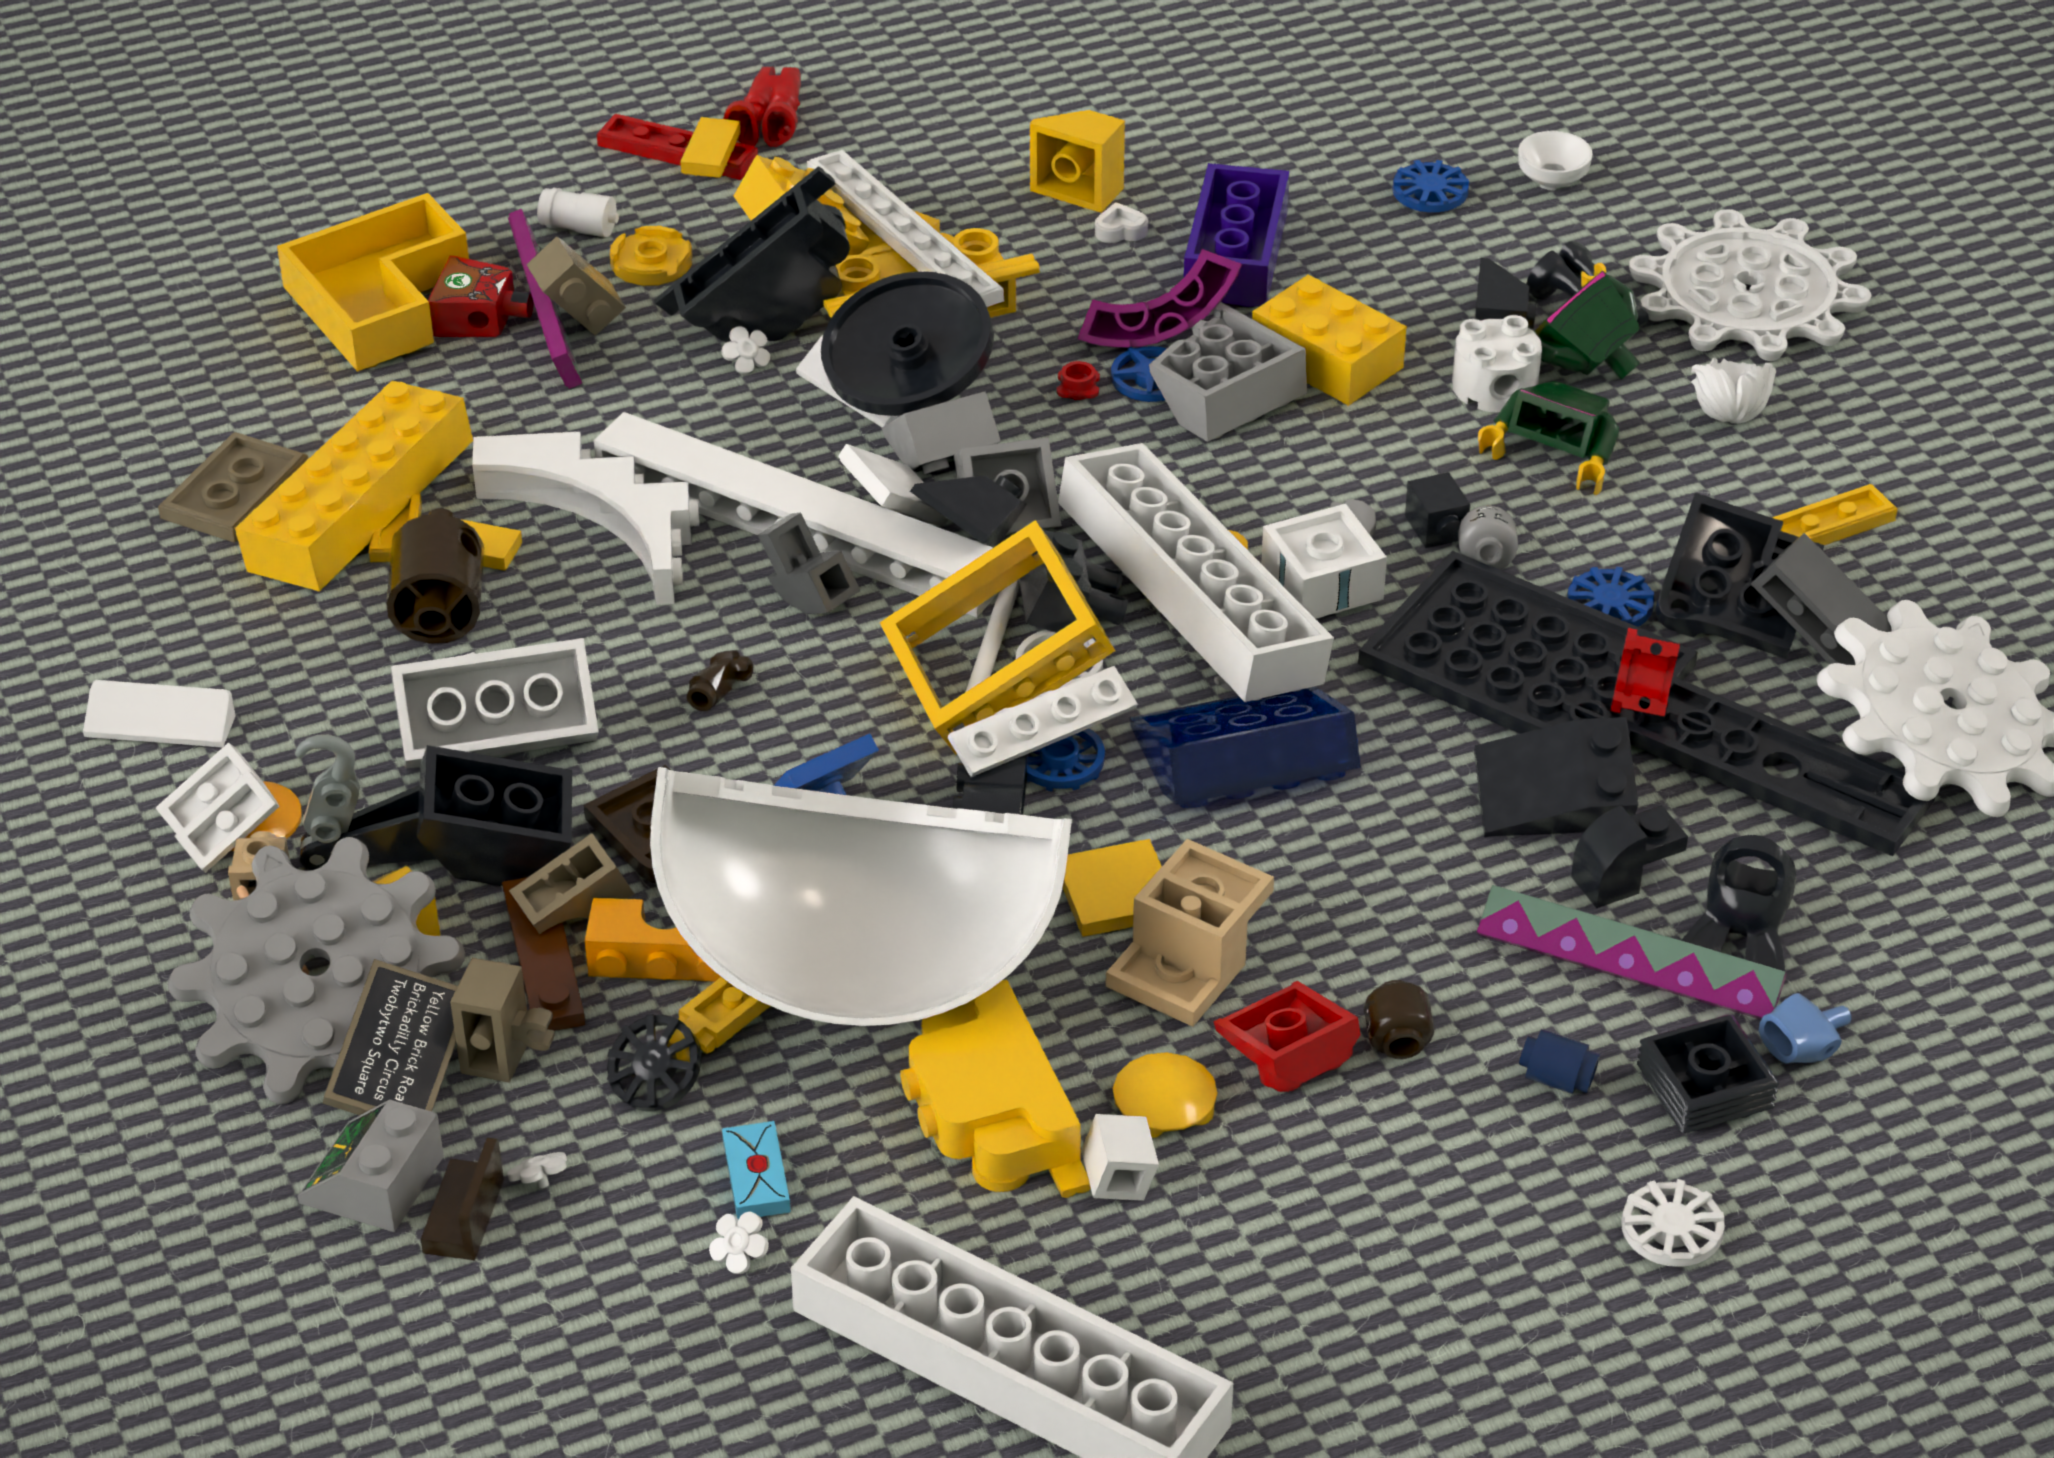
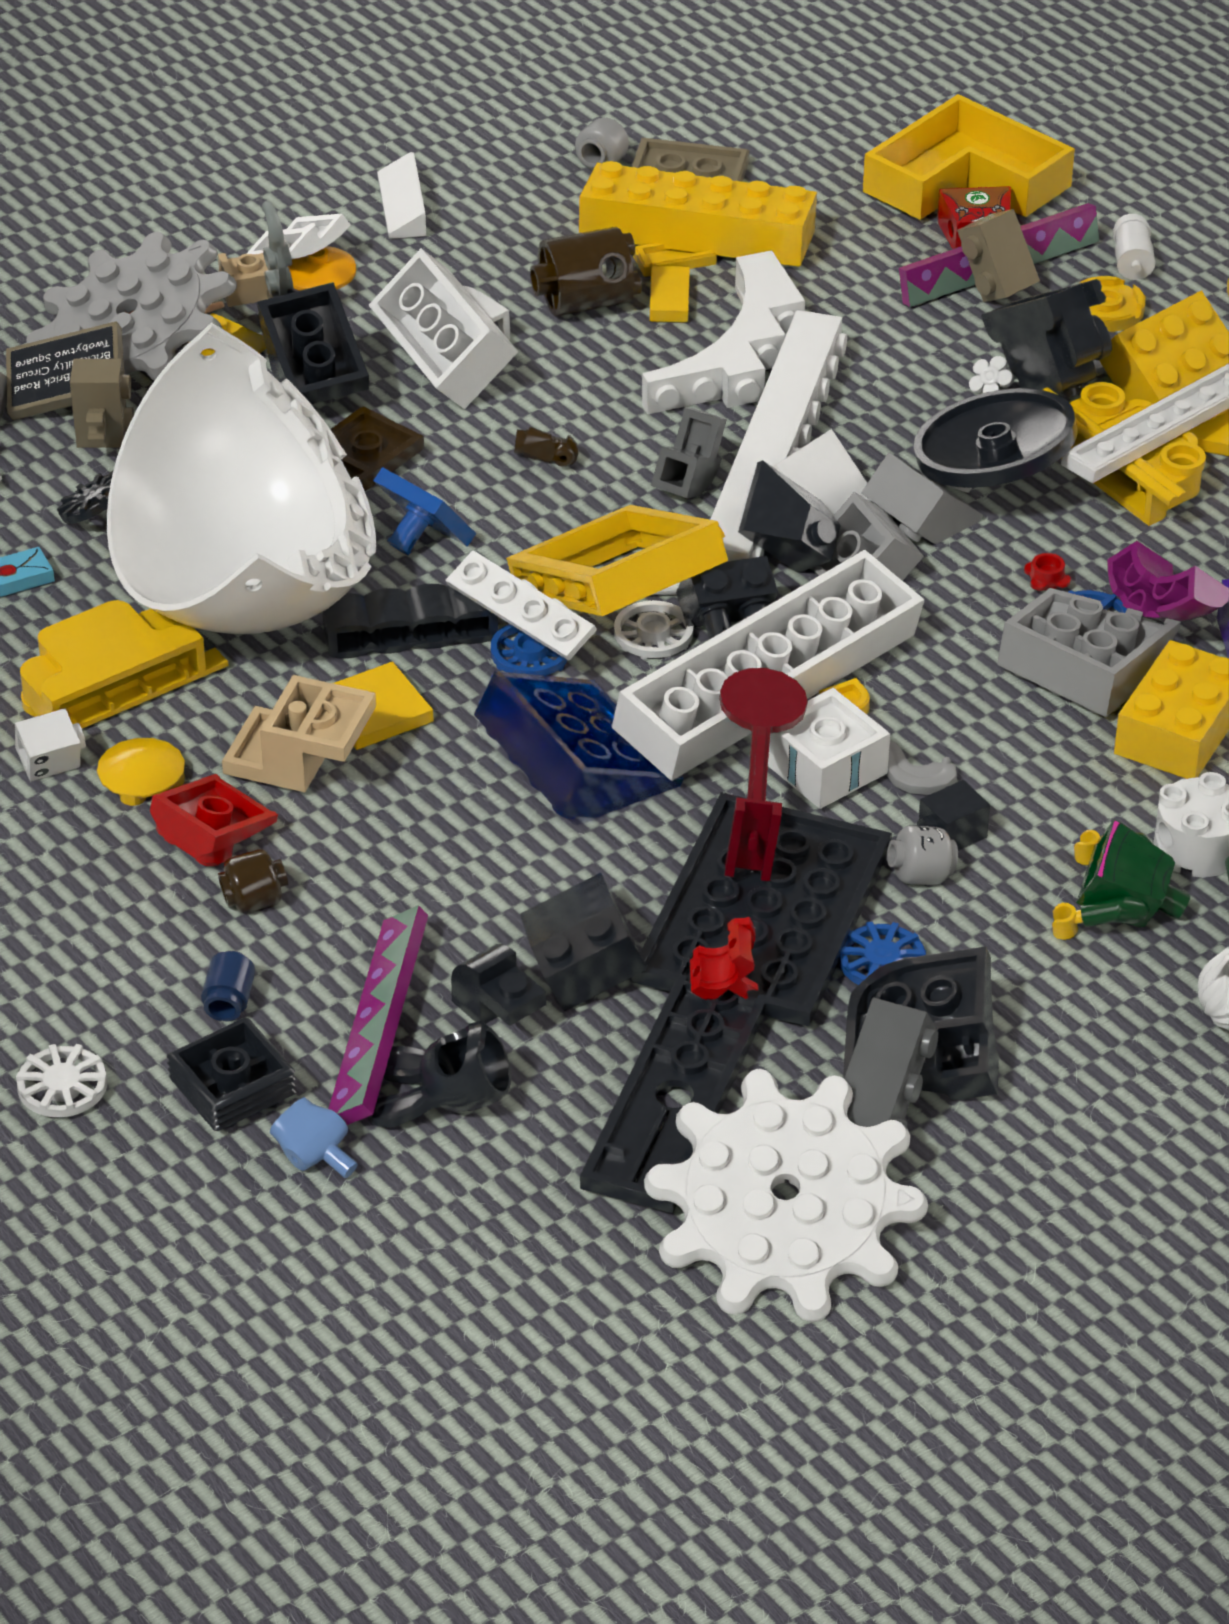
camera: 75 degrees right, 0 degrees up
yellow tile [1772,484,1898,545] -> none
none -> light grey head [575,118,629,170]
none -> dark red piece [719,668,808,881]

